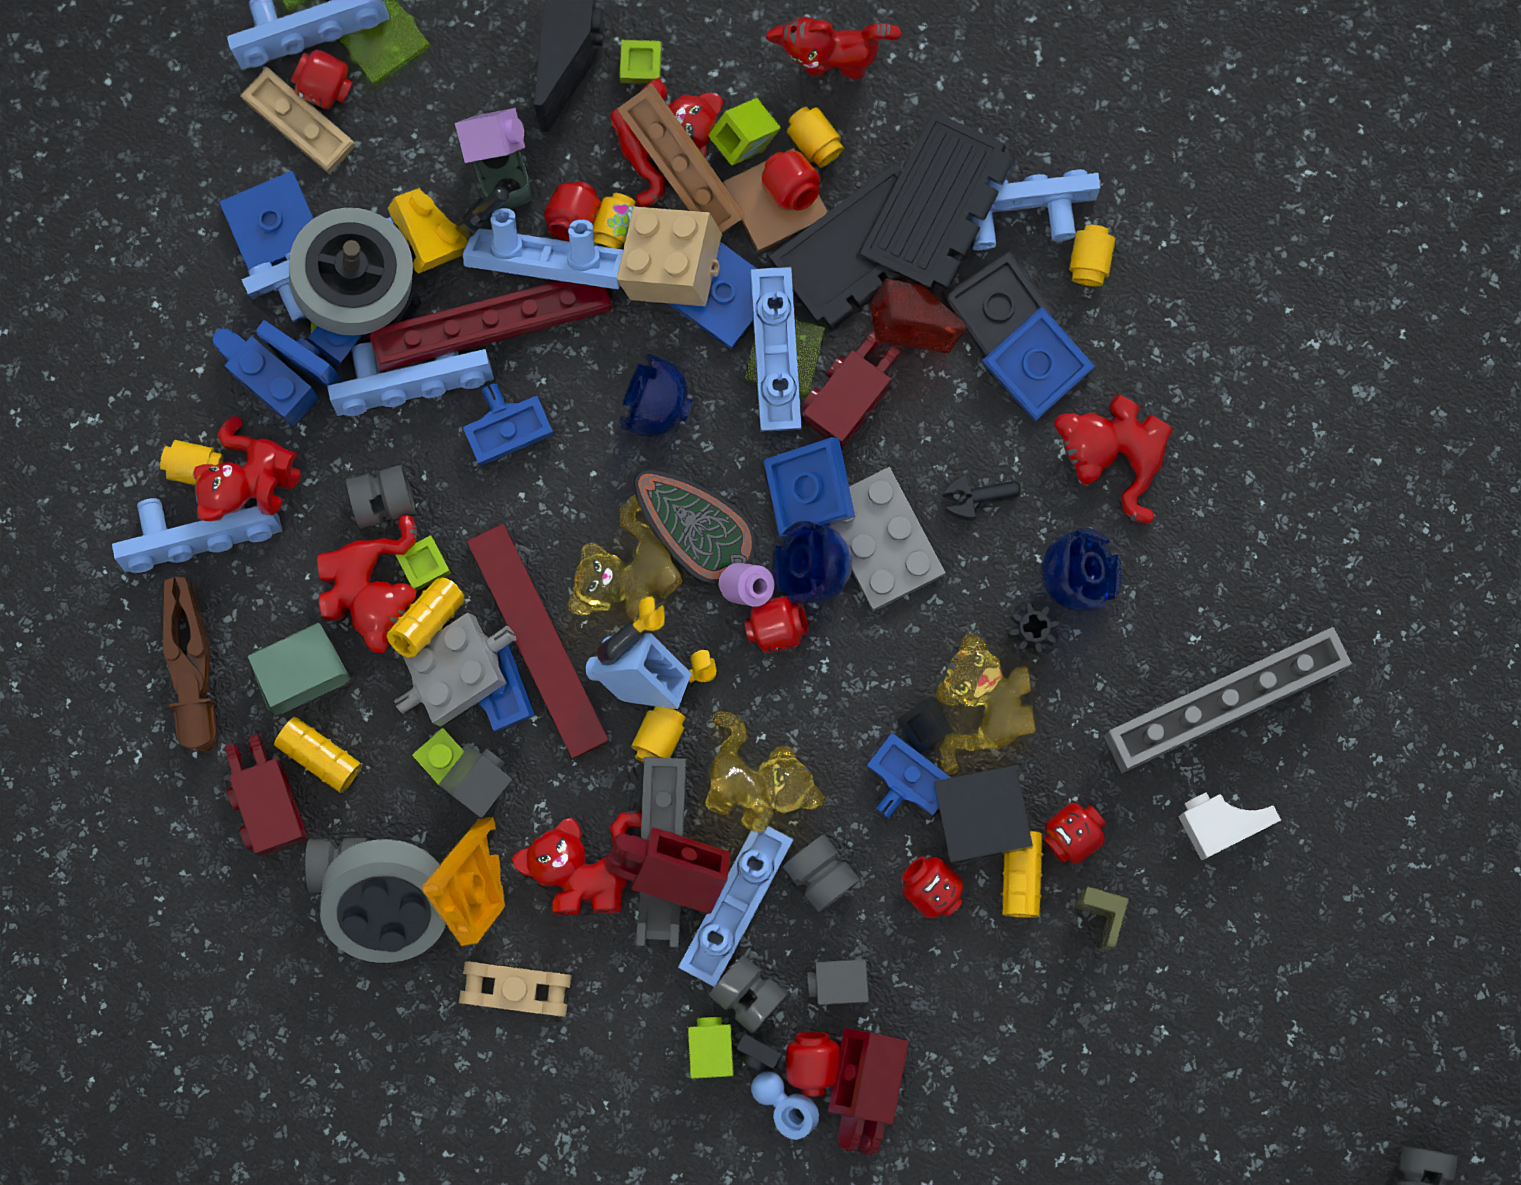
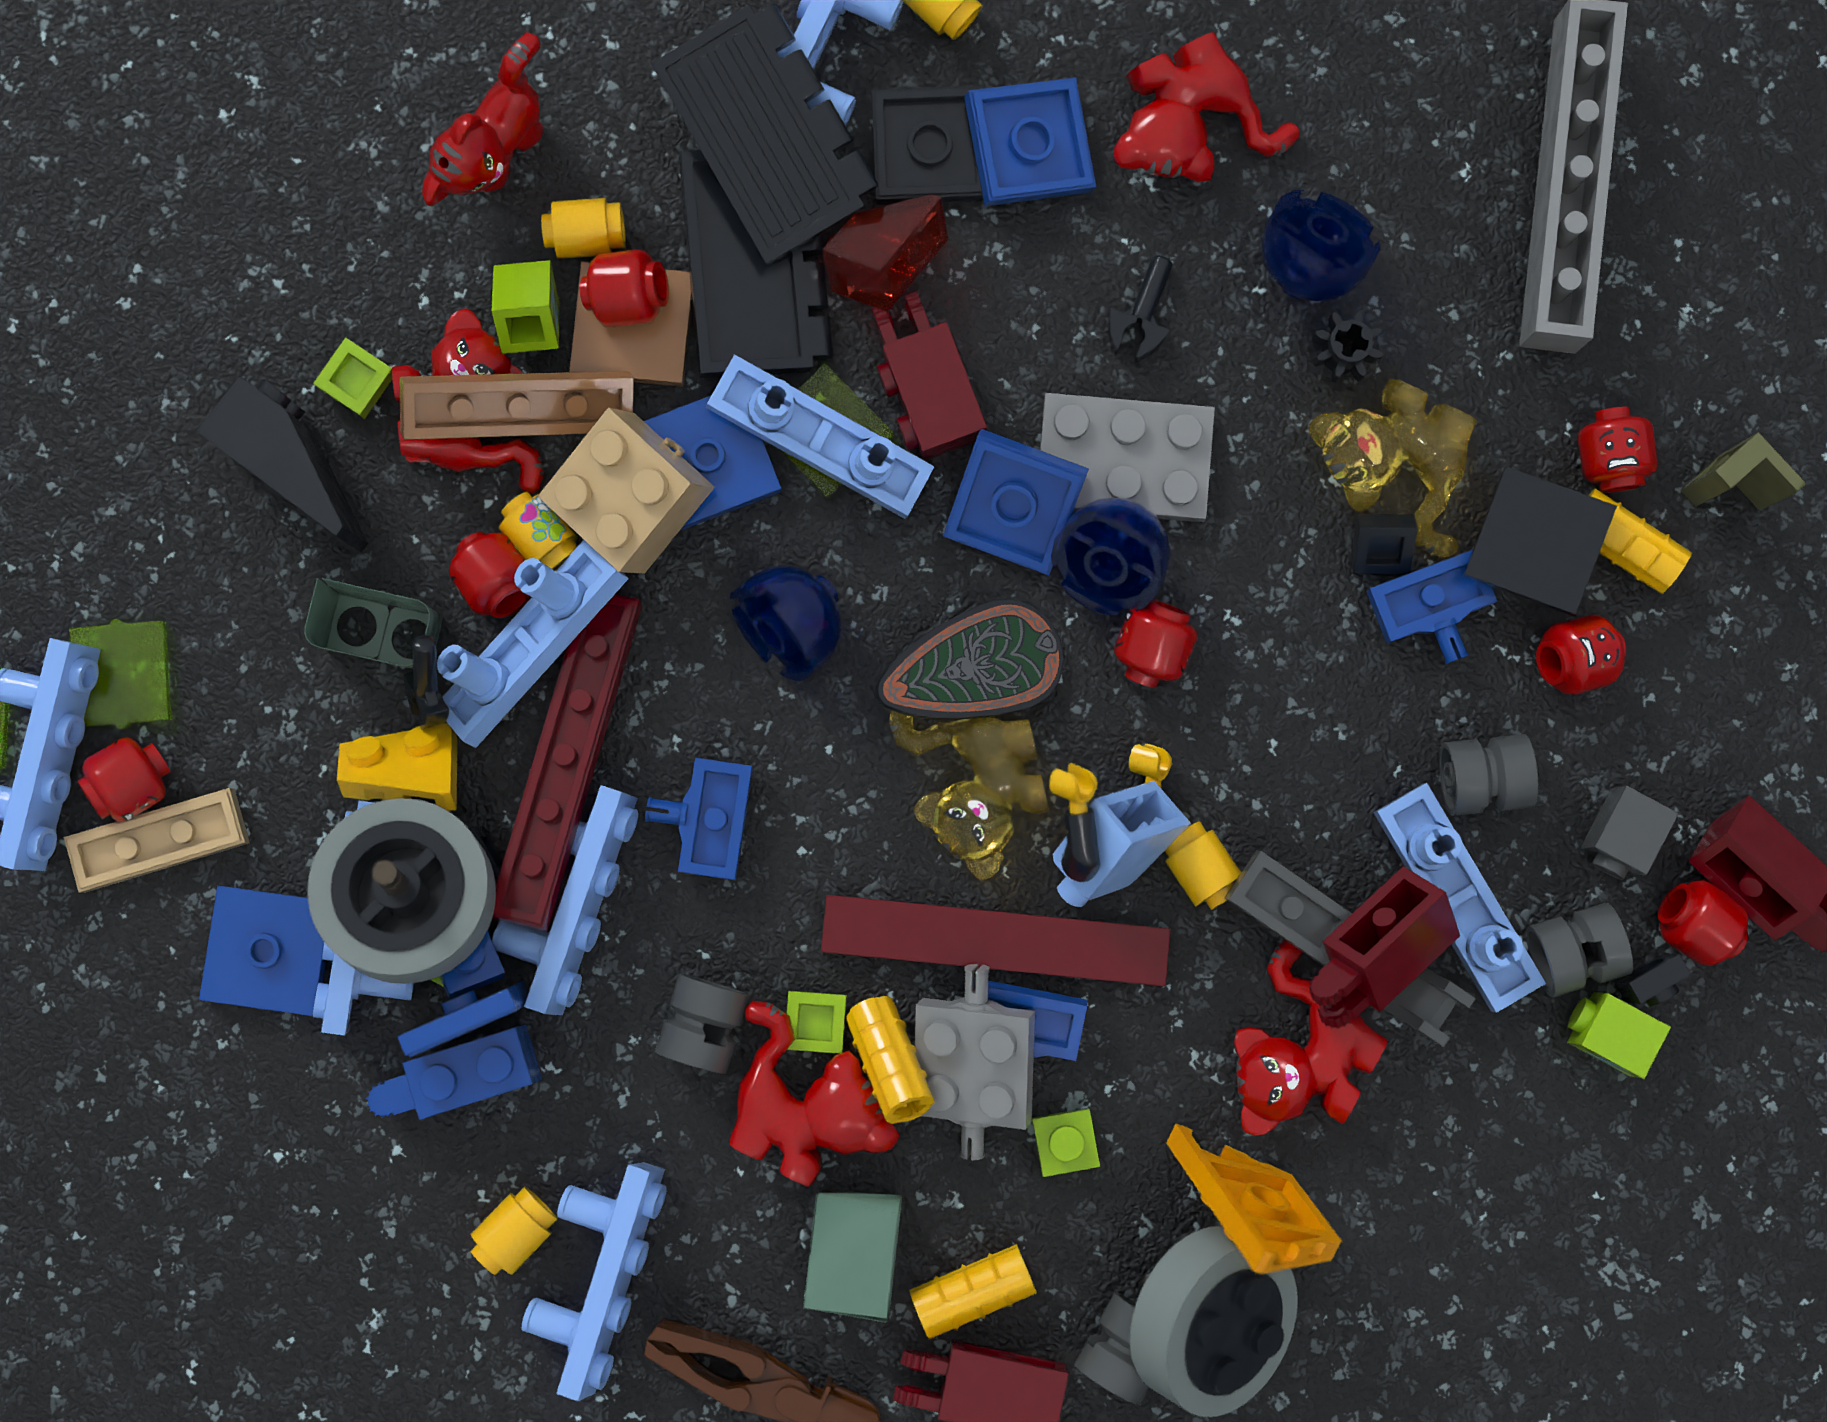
camera: 60 degrees left, 5 degrees up
red animal [193,416,301,522] -> none
dark grey brick [439,746,512,818] -> none
lavender brick [455,108,525,163] -> none
tan plate [459,961,572,1017] -> none
clear yellow animal [705,711,825,833] -> none
lavender brick [719,563,774,607] -> none
light blue plate [751,1071,819,1139] -> none
white arch [1178,792,1281,861] -> none

